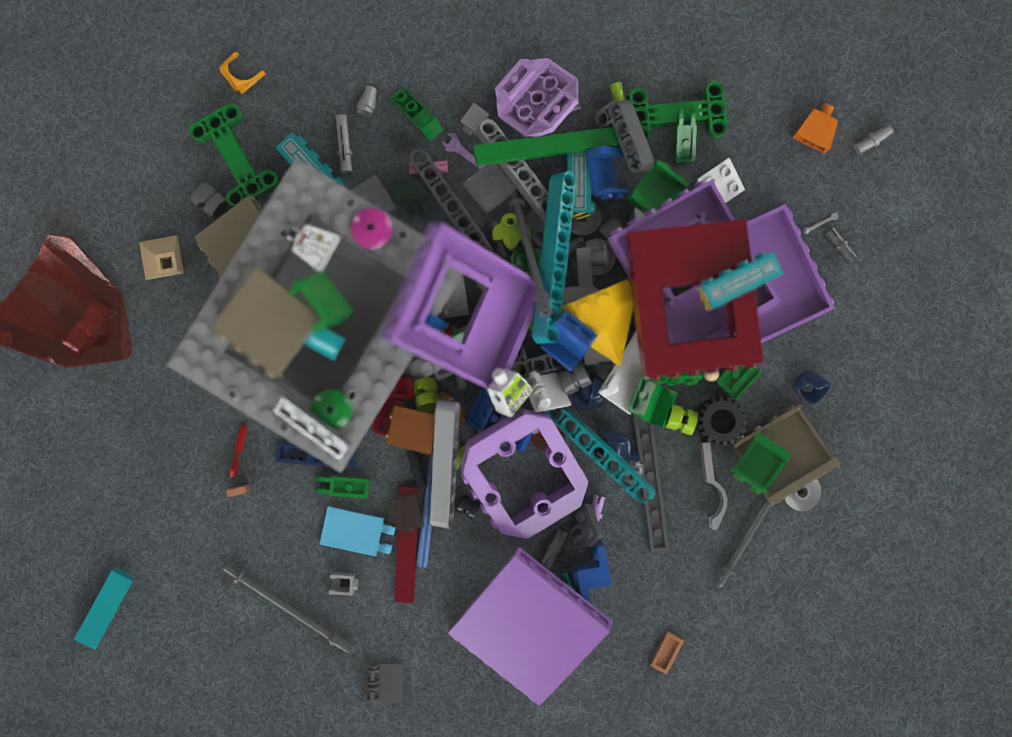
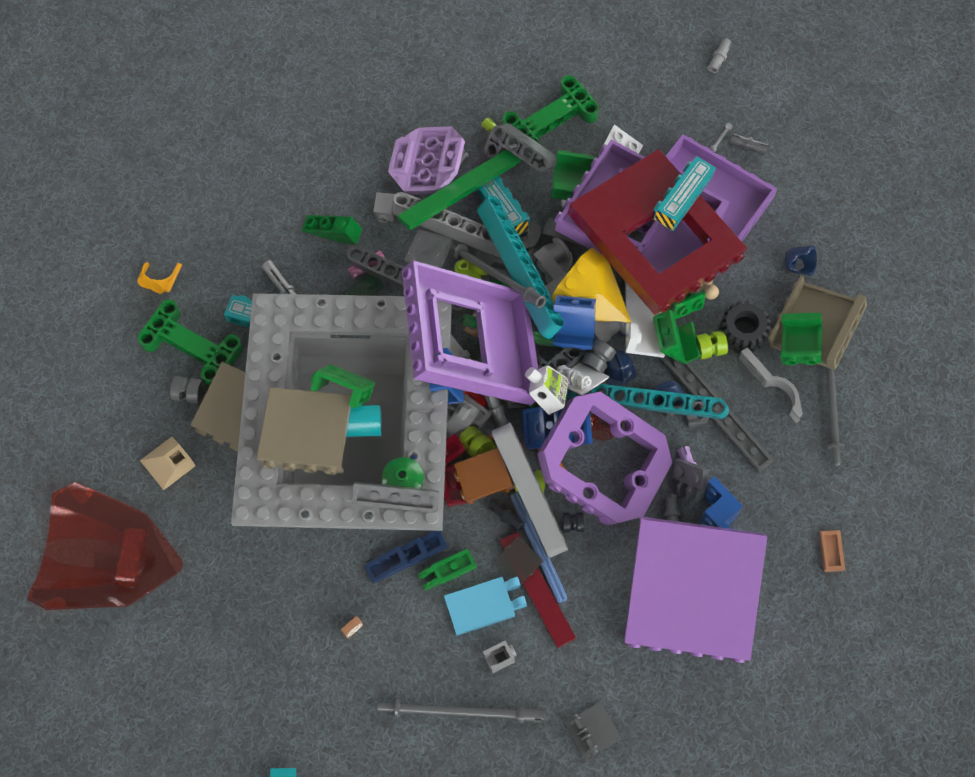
camera: 30 degrees left, 20 degrees down
red piece [230,426,247,477] -> none
white torso [287,225,340,273] -> none
dark pink dish [351,208,392,249] -> none
light grey cone [356,86,377,116] -> none
lavender piece [442,133,486,171] -> none
blue panel [586,146,631,200] -> none
green hinge [675,108,697,163] -> none
green plate [715,365,762,401] -> none
light grey dish [784,480,821,511] -> none
orange torso [792,104,838,153] -> none

